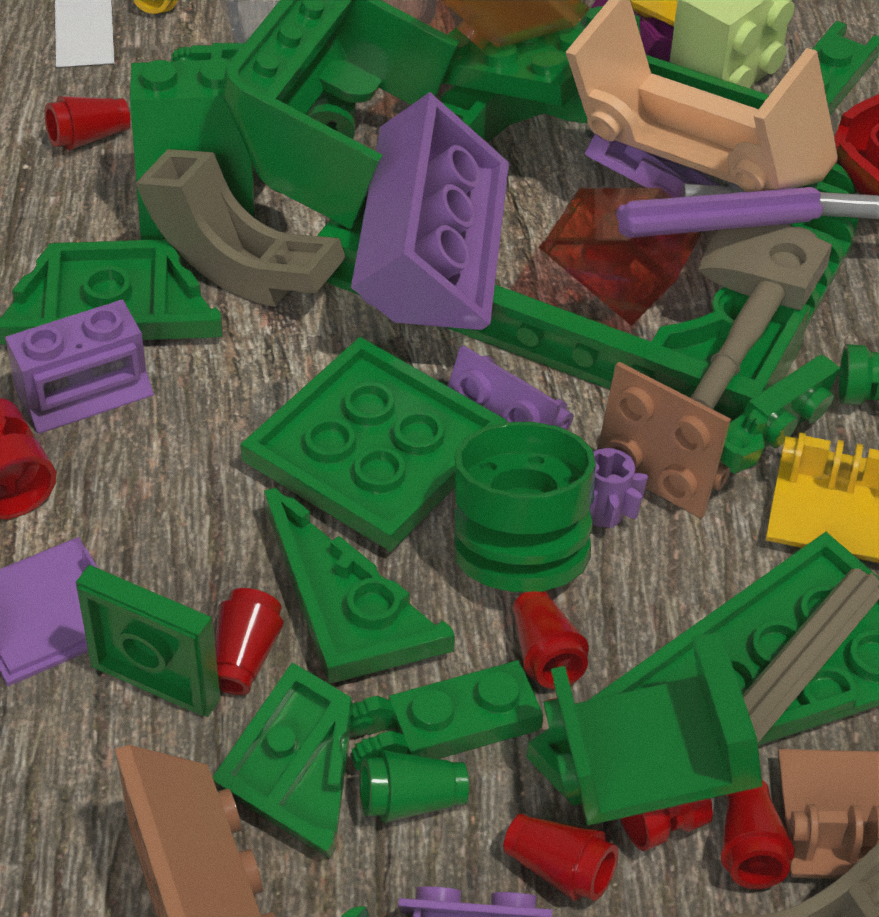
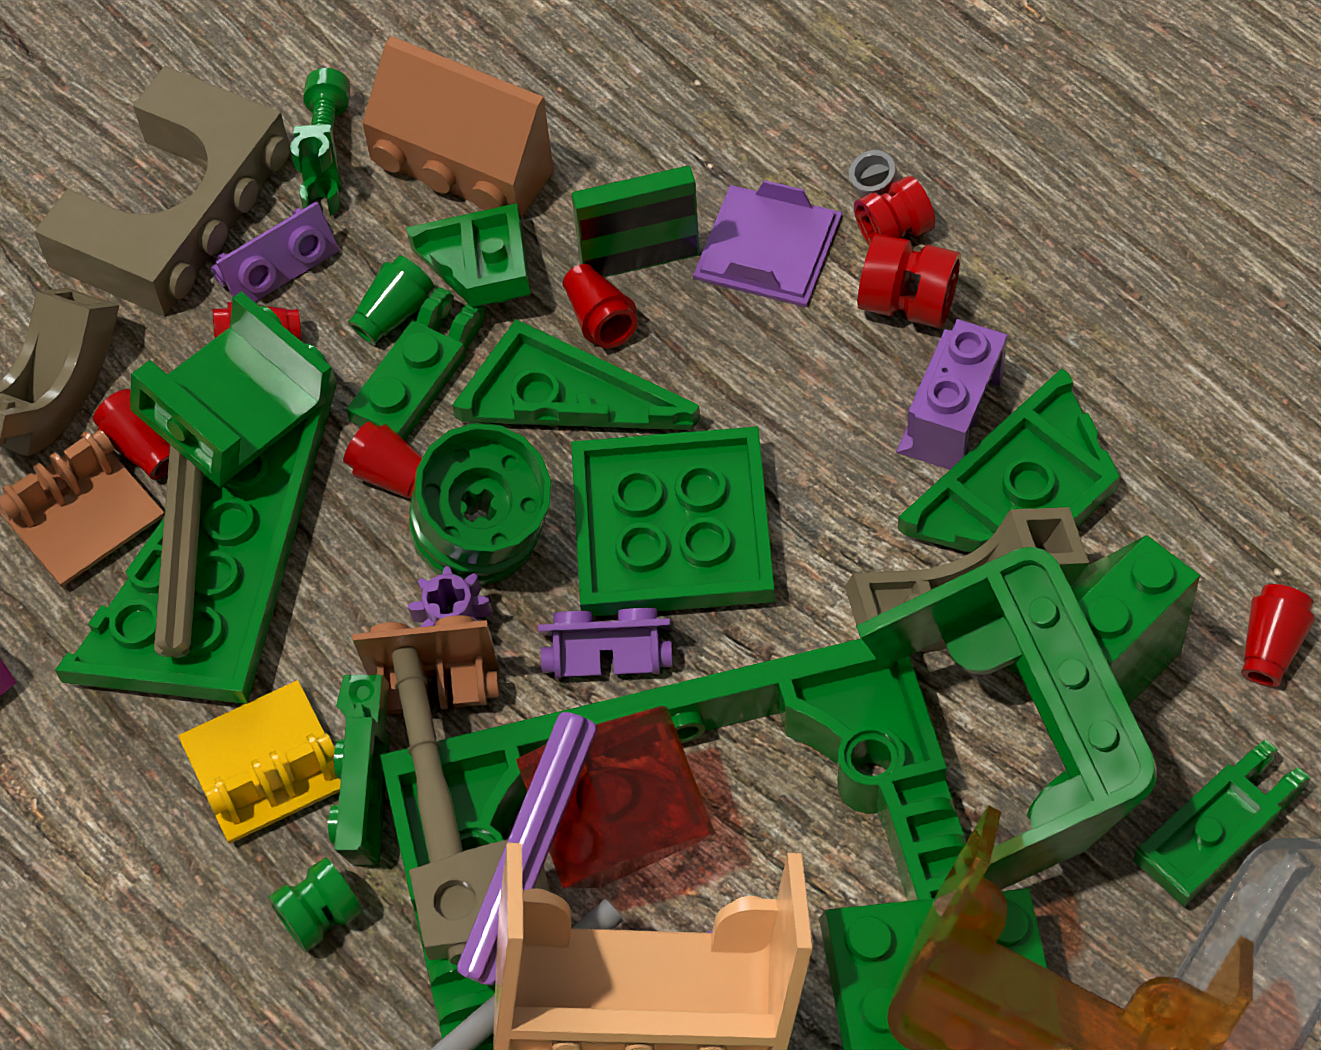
camera: 145 degrees right, 10 degrees up
medium lavender slope [351,92,509,330] -> none

